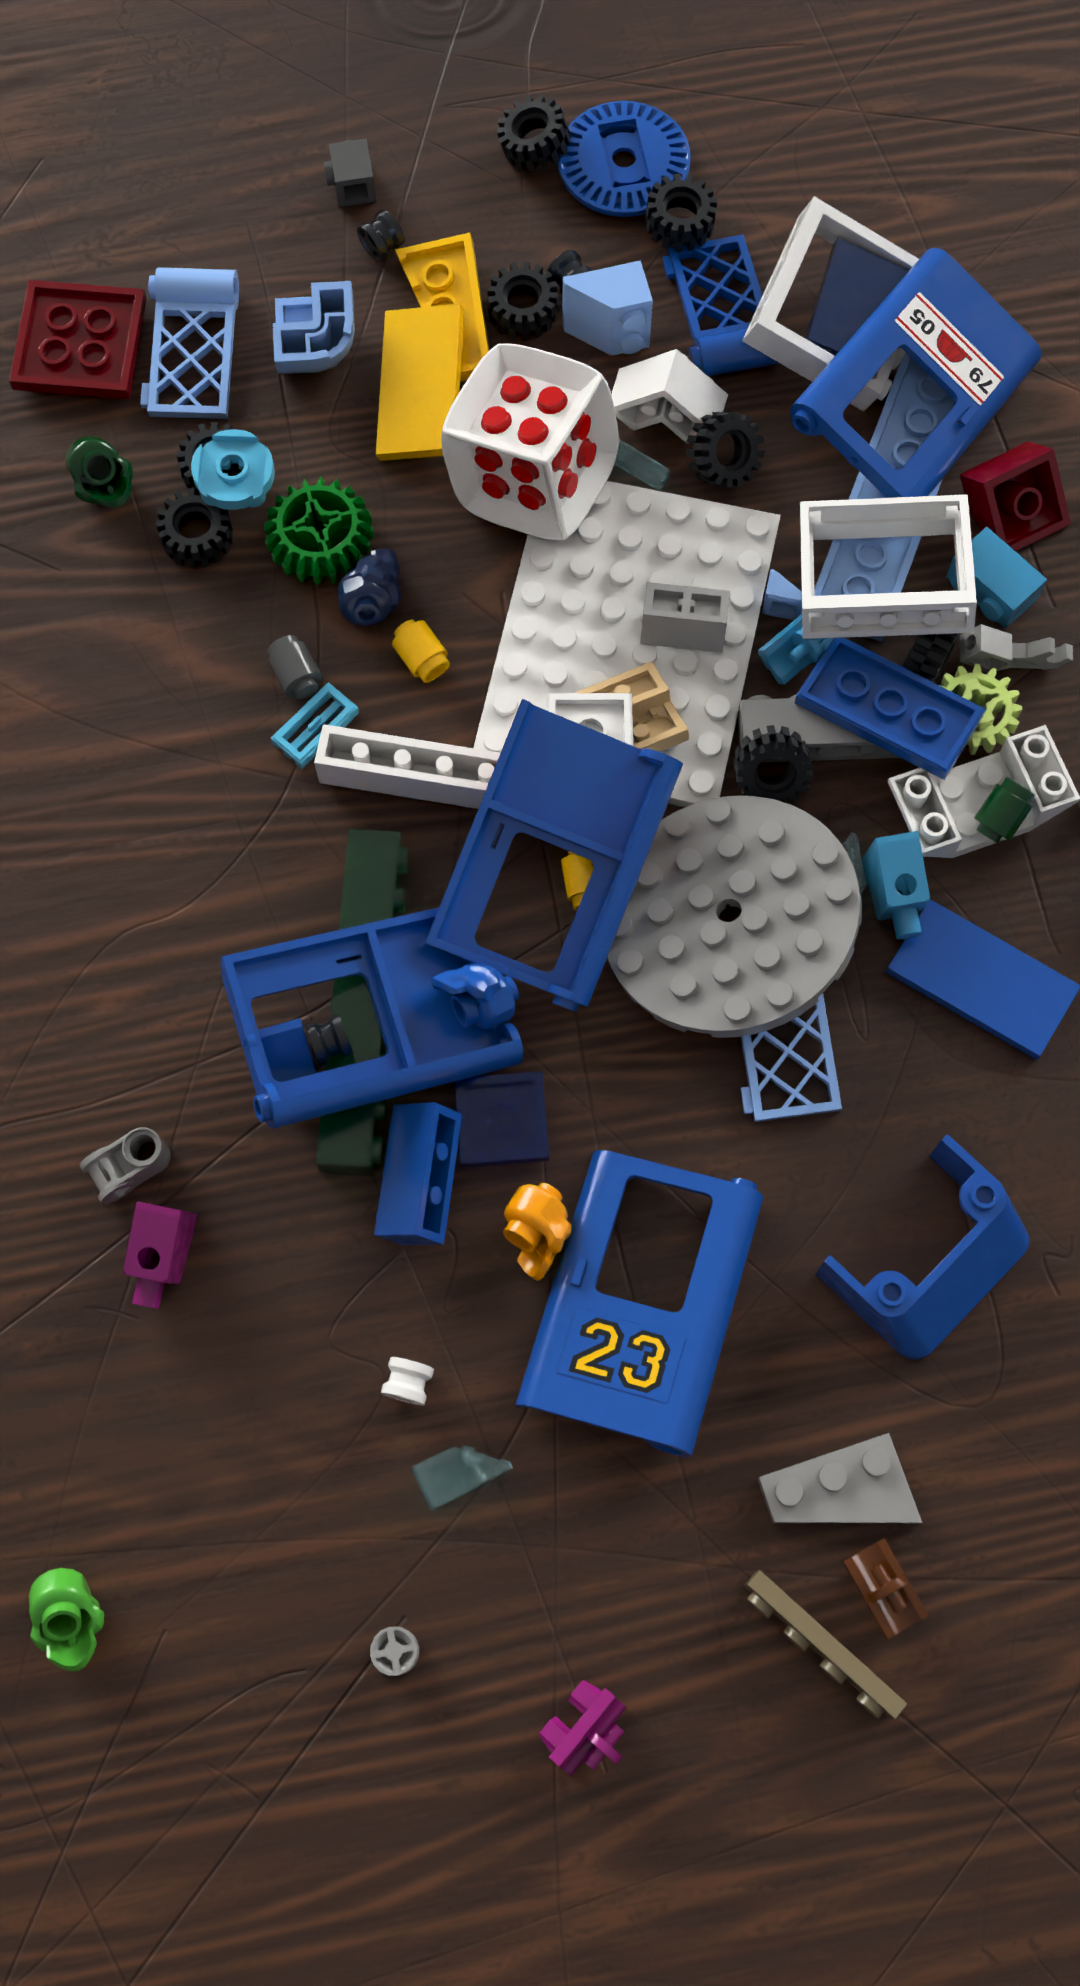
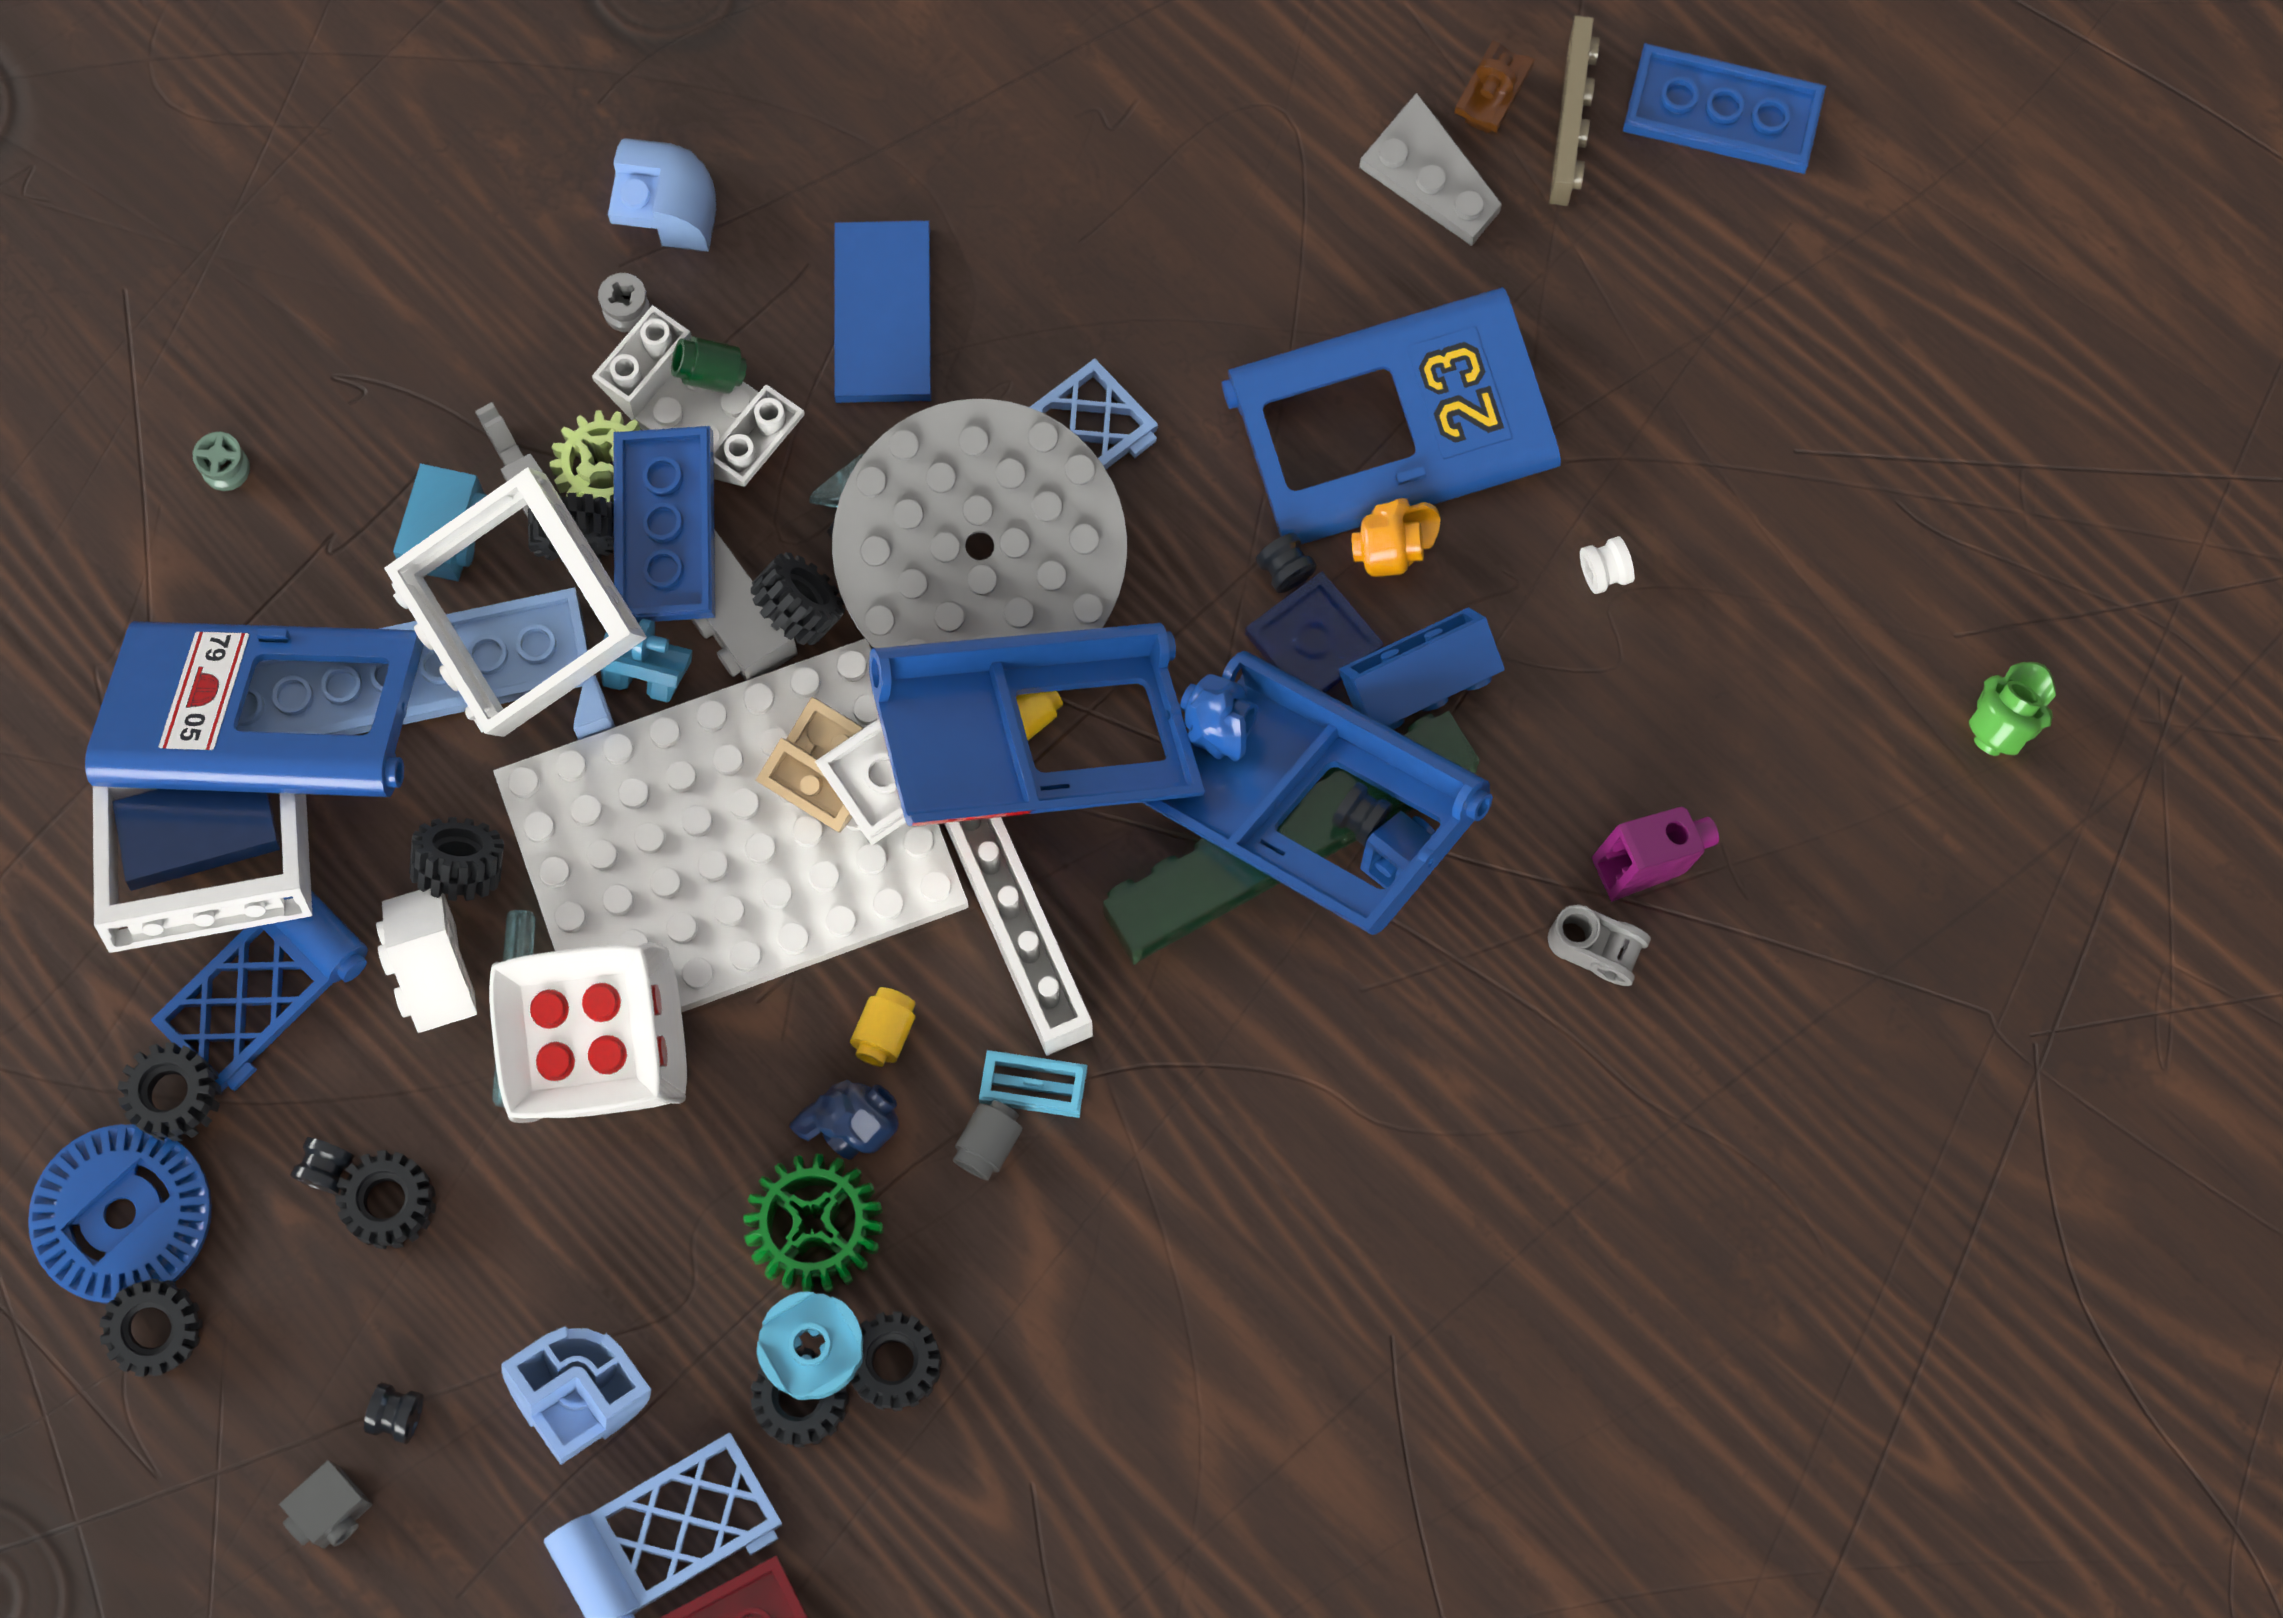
camera: 125 degrees left, 0 degrees up
dark green head [65,436,133,507] -> none
light grey wheel [370,1627,419,1676] -> none
yellow tile [376,303,464,461] -> none
yellow wing [395,233,490,382] -> none
clear light blue slope [411,1445,513,1511] -> none
magenta hips [539,1680,627,1776] -> none
light blue slope [562,260,653,356] -> none
light grey hinge [640,582,730,653] -> none
blue windscreen [815,1134,1029,1360] -> none
dark azure torso [862,831,930,939] -> none
dark red slope [959,441,1071,551] -> none
none -> black wheel [1256,533,1317,593]
none -> blue tile [1623,43,1826,174]

